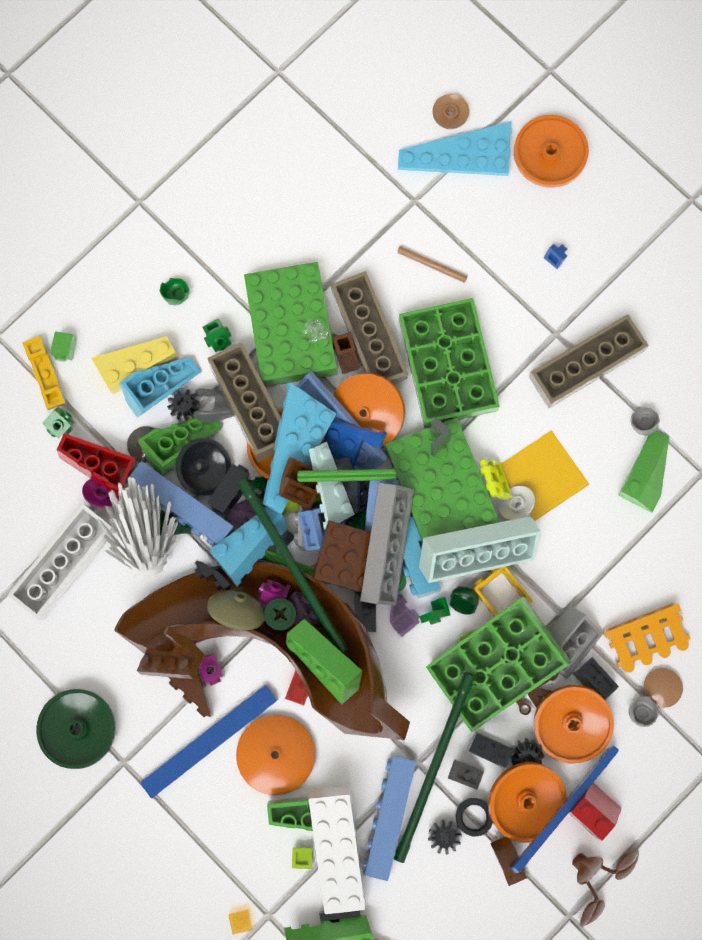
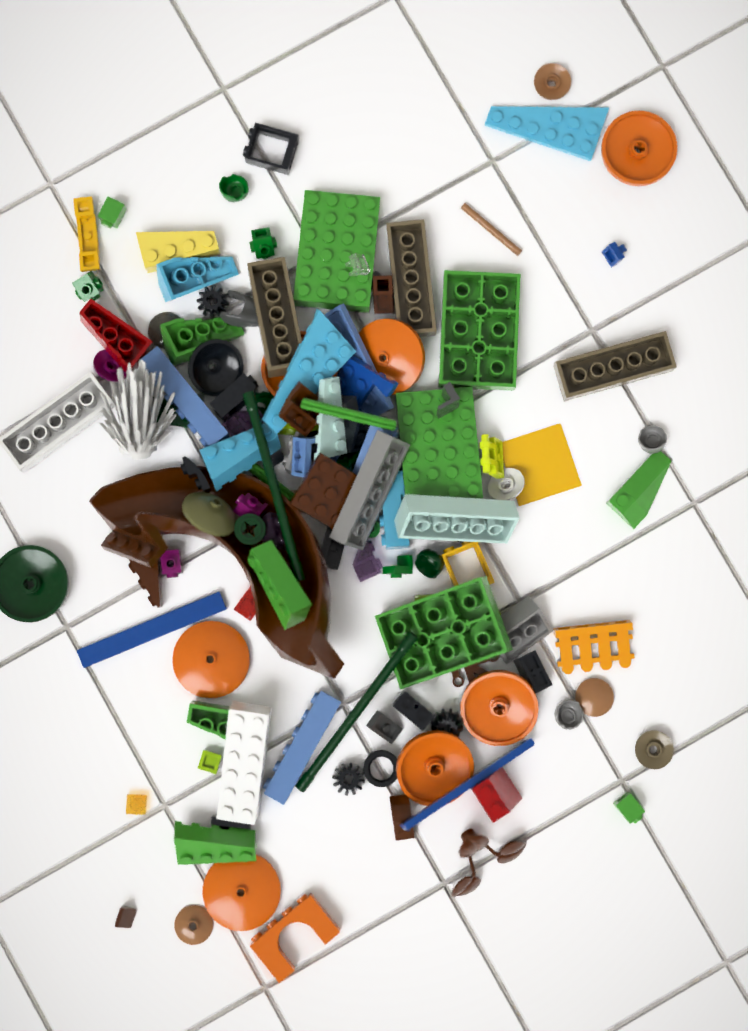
camera: 10 degrees right, 5 degrees up
none -> black window [243,122,299,175]

